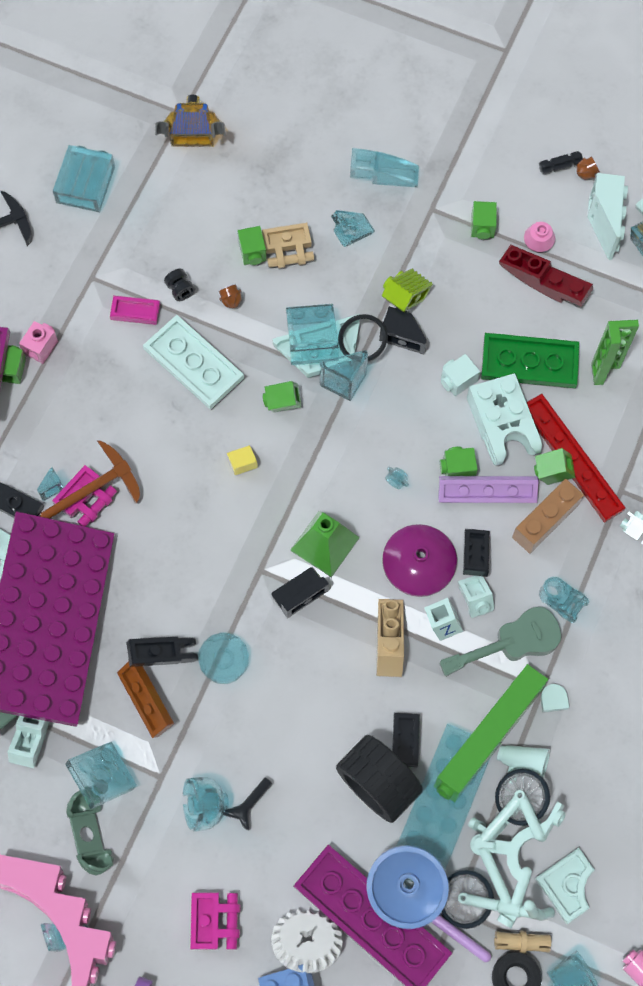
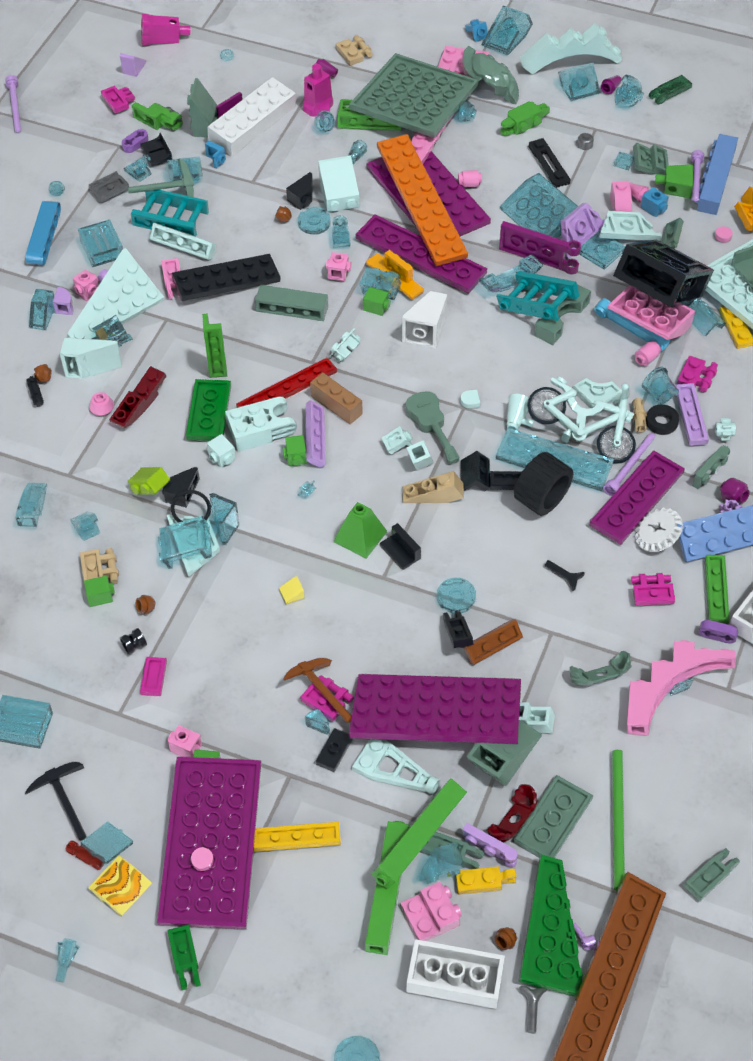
camera: 90 degrees left, 15 degrees down
clear light blue plate [65,742,137,809] -> none
light aqua plate [143,315,244,410] -> none
clear light blue cylinder [183,777,229,831] -> none
bright green brick [263,381,302,412] -> none
medium blue dish [367,845,449,929] -> none
magenta dish [382,524,457,597] -> none
bright green brick [433,664,548,803] -> none
black plate [463,529,490,577] -> none
bright green brick [471,201,497,239] -> none
brick [534,448,575,485] -> none
clear light blue piece [539,577,589,623] -> none
none -> black panel [461,451,490,492]

